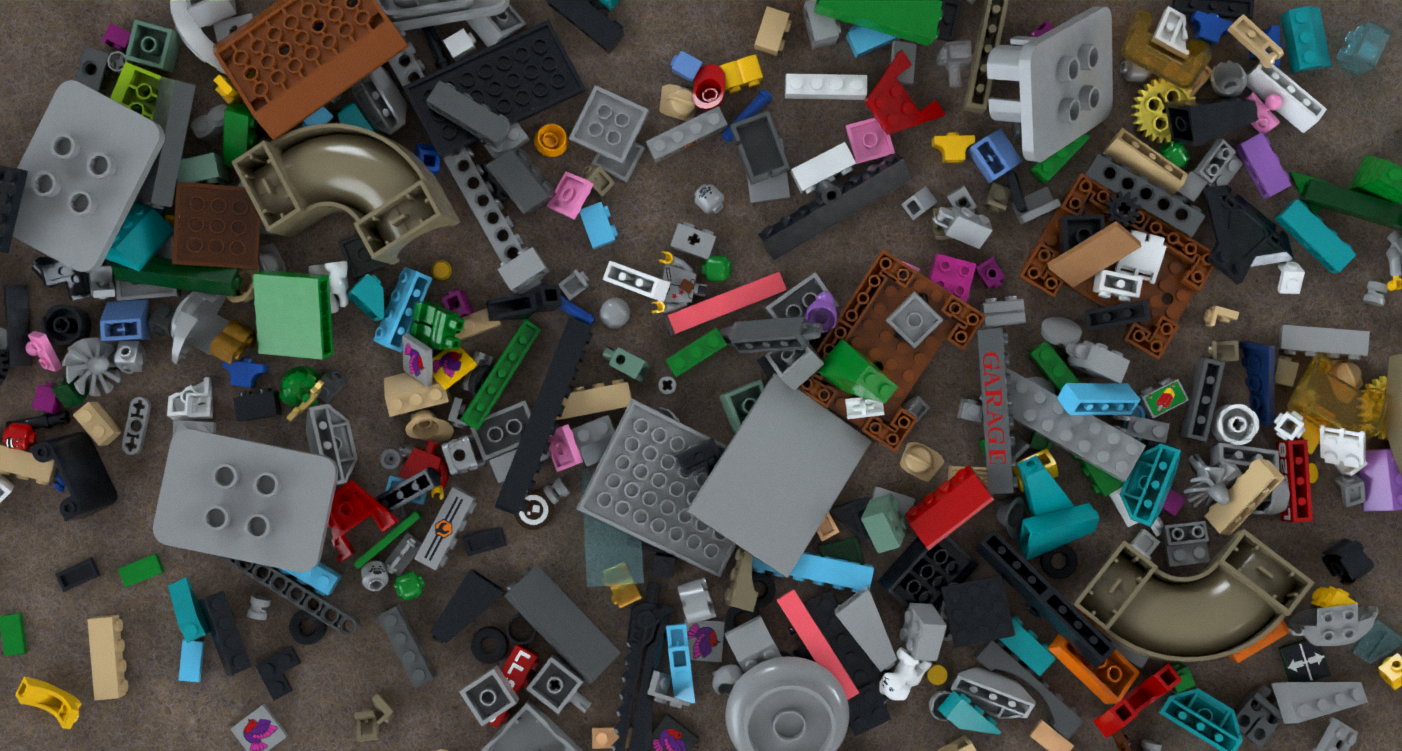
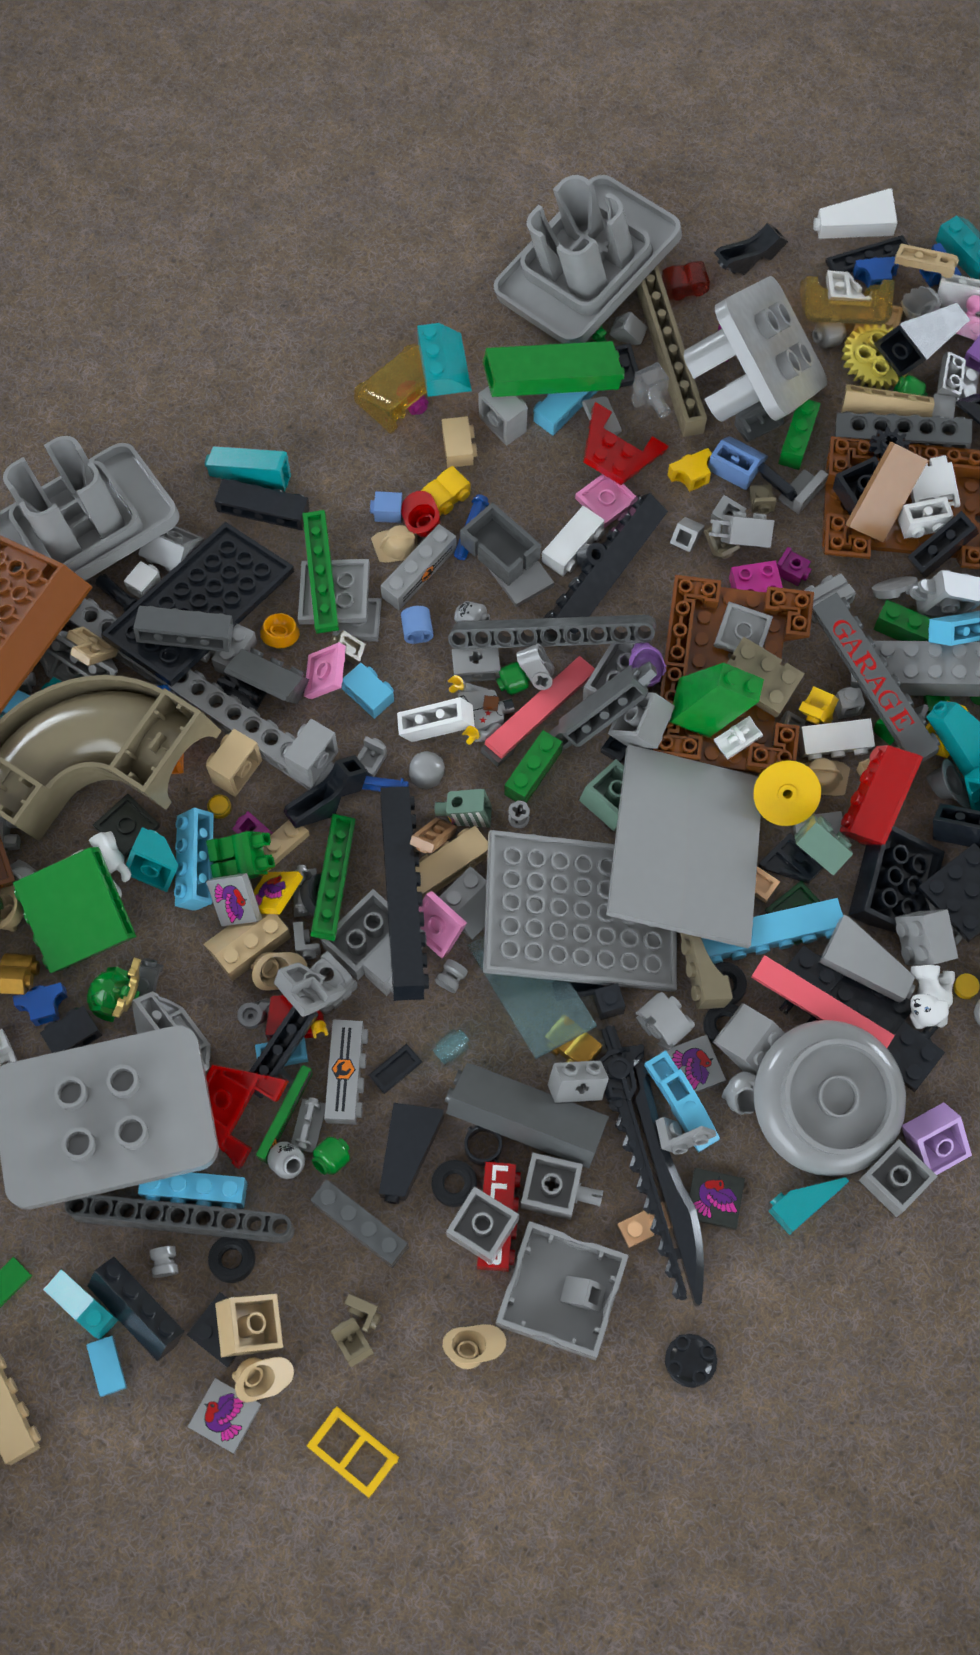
camera: 25 degrees left, 20 degrees down
dark brown tile [514,490,554,530] -> none
black plate [676,438,721,476] -> none
white brick [785,74,867,100] -> none
none -> tan tile [66,626,118,666]
none -> tan brick [206,729,262,797]
none -> tan brick [215,1294,283,1357]
none -> tan piece [232,1357,294,1403]
none -> light grey slope [274,962,346,1017]
none -> green plate [302,510,339,634]
none -> medium blue piece [401,606,434,644]
none -> medium nougat plate [410,817,457,853]
none -> clear light blue brick [432,1029,470,1065]
none -> dark grey beam [448,615,656,649]
none -> light grey piece [517,643,555,690]
none -> light grey brick [547,1061,609,1103]
none -> dark tan piece [727,637,805,718]
none -> yellow piece [753,760,821,826]
none -> white brick [798,718,875,761]
none -> yellow brick [799,686,839,725]

